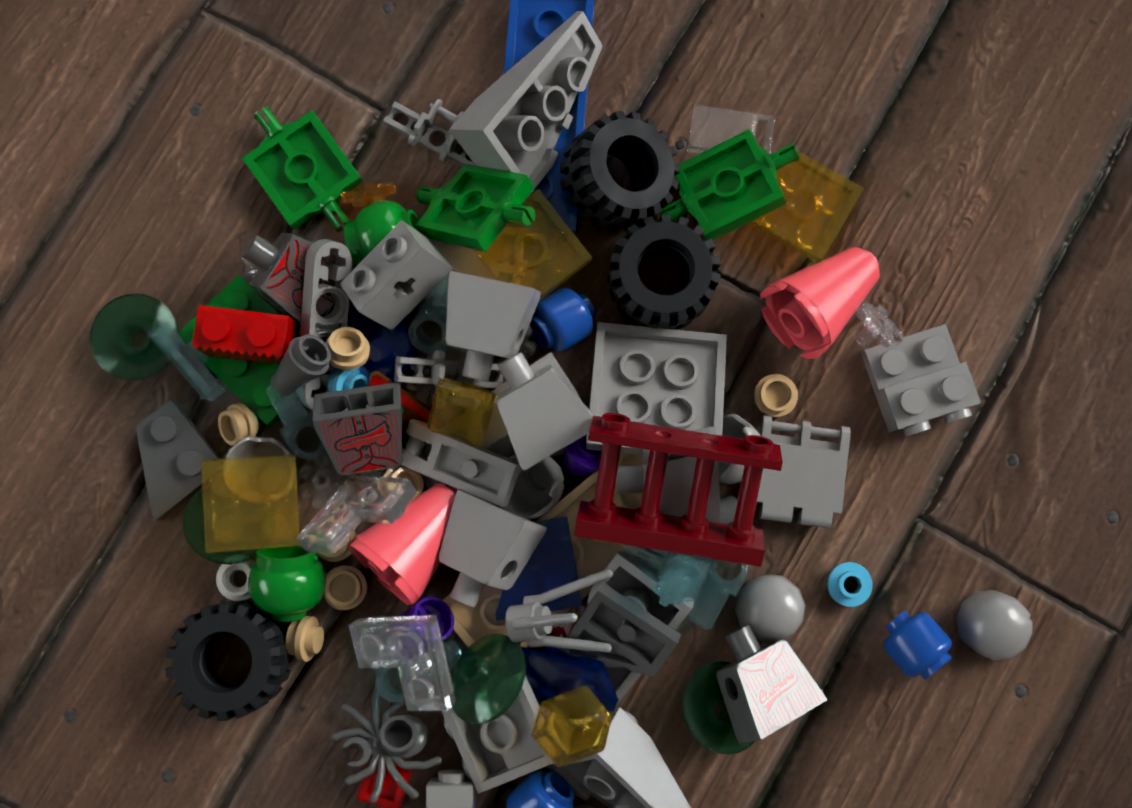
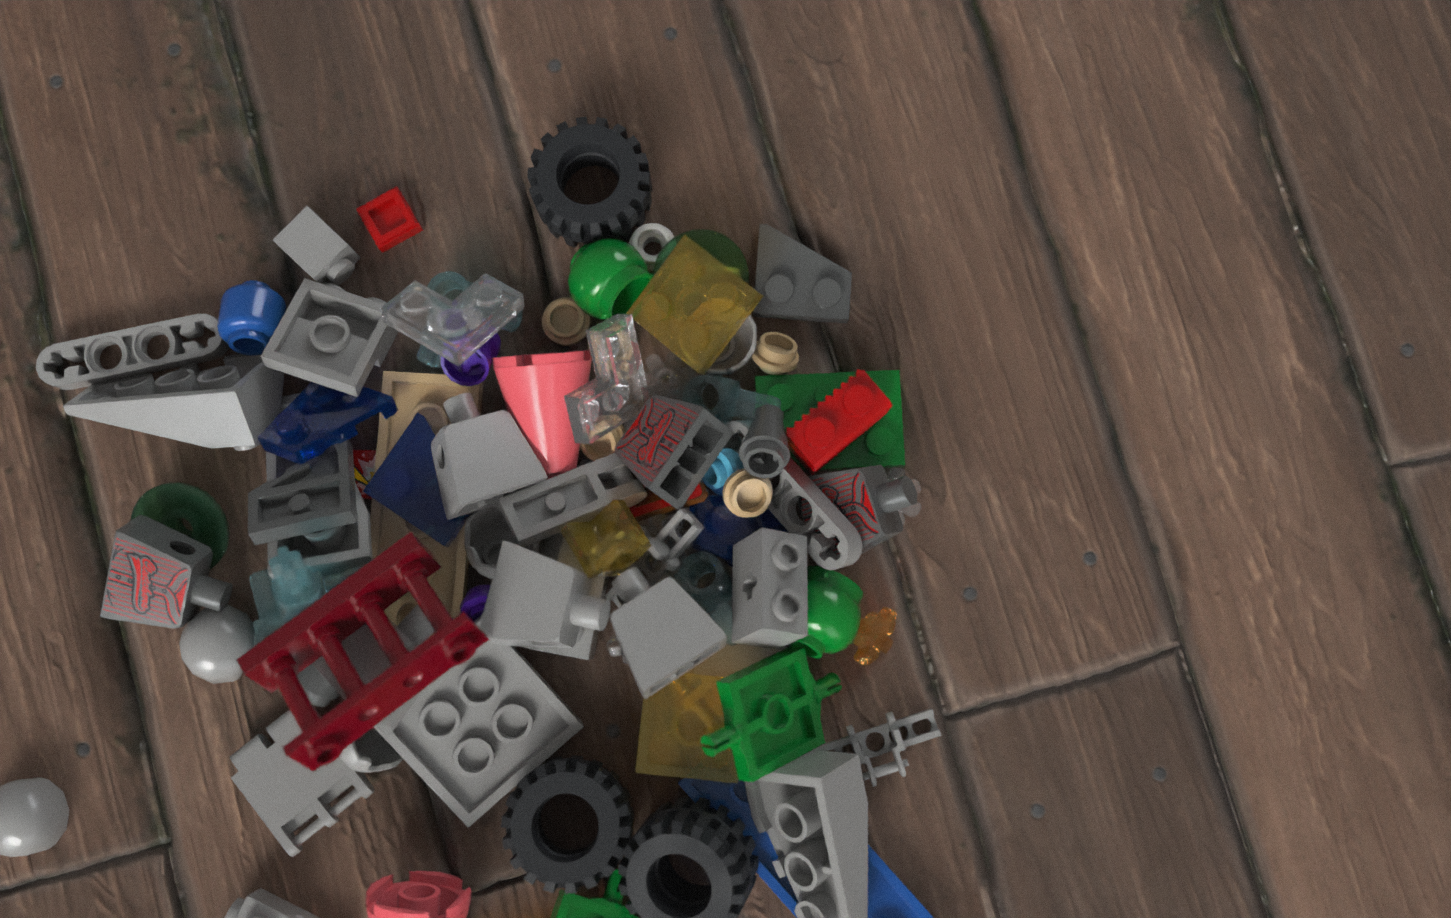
camera: 135 degrees right, 0 degrees up
clear green dish [90,294,179,380] -> none
clear light blue plate [148,321,225,401] -> none
green plate [242,107,363,232] -> none
tan plate [285,616,324,662] -> none
dark grey animal [331,682,442,803] -> none
clear green dish [449,634,526,725] -> none
light grey plant [506,569,613,652] -> none
blue head [529,288,595,352] -> none
clear yellow panel [531,686,612,768] -> none
tan plate [754,374,798,418] -> none
medium azure plate [827,562,873,607] -> none
blue head [883,611,952,680] -> none

